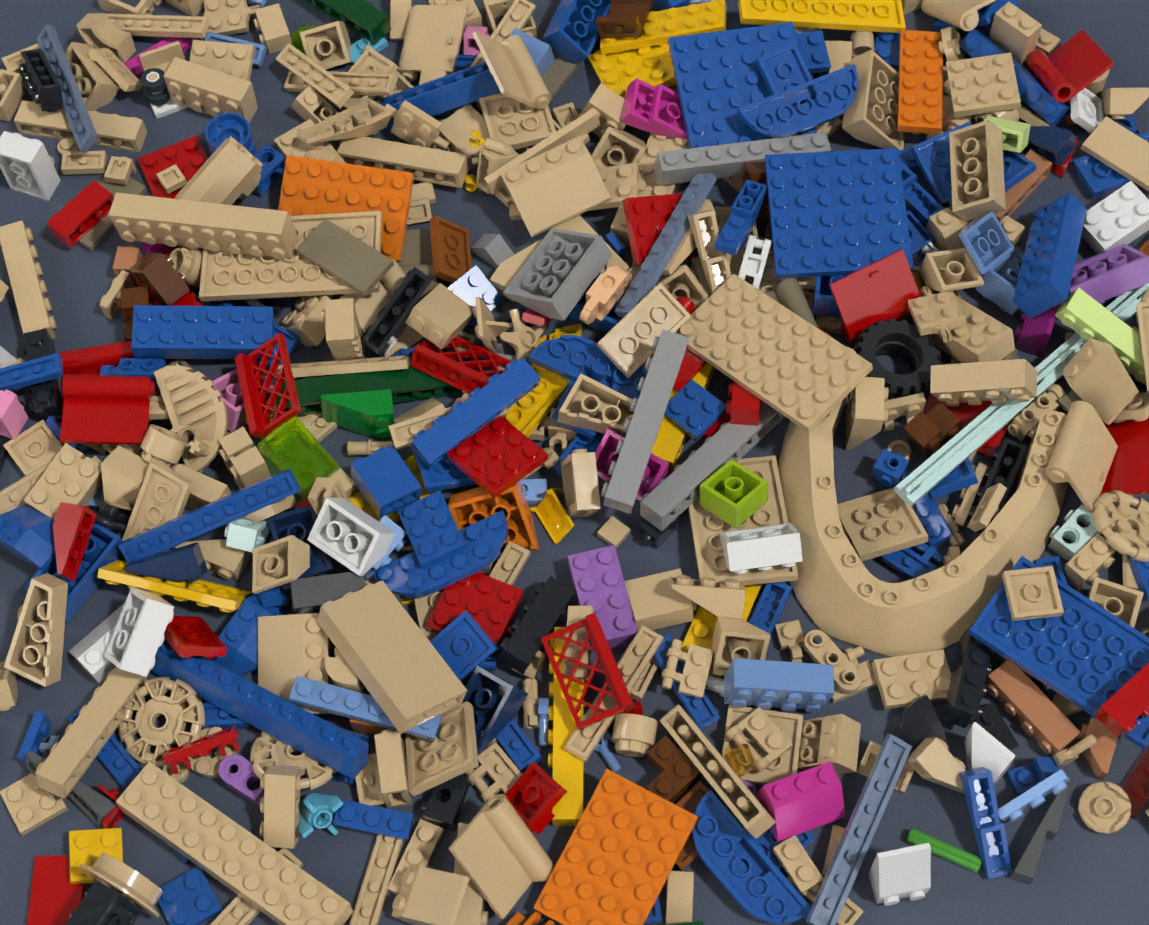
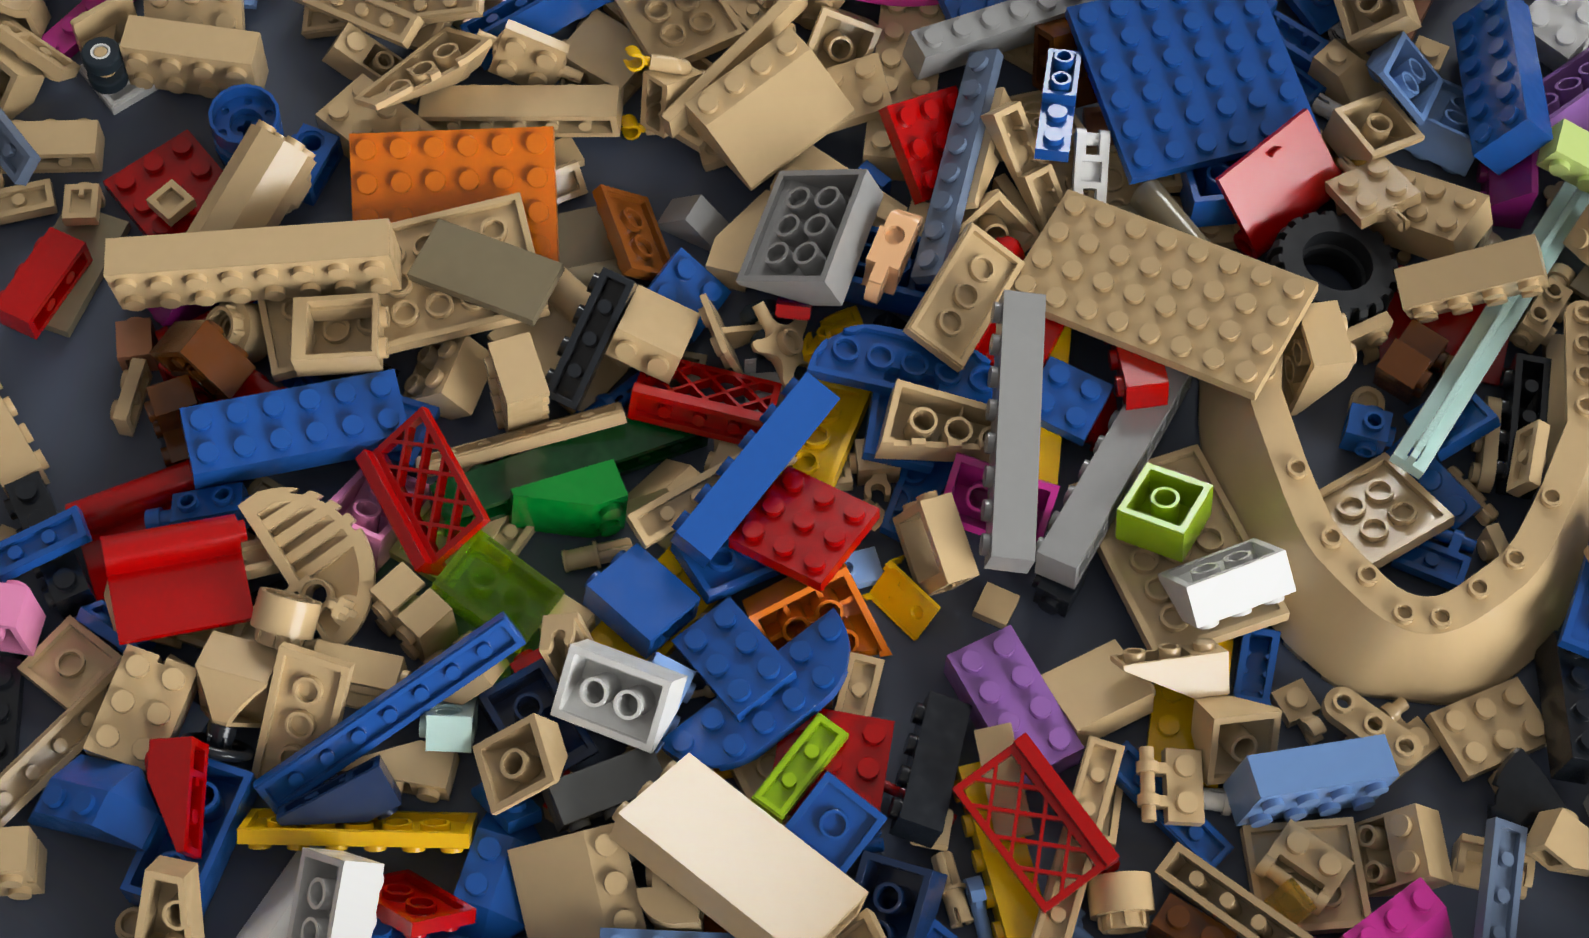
camera: 20 degrees left, 0 degrees up
none -> tan window [291,293,390,377]
none -> lime tile [751,713,849,824]

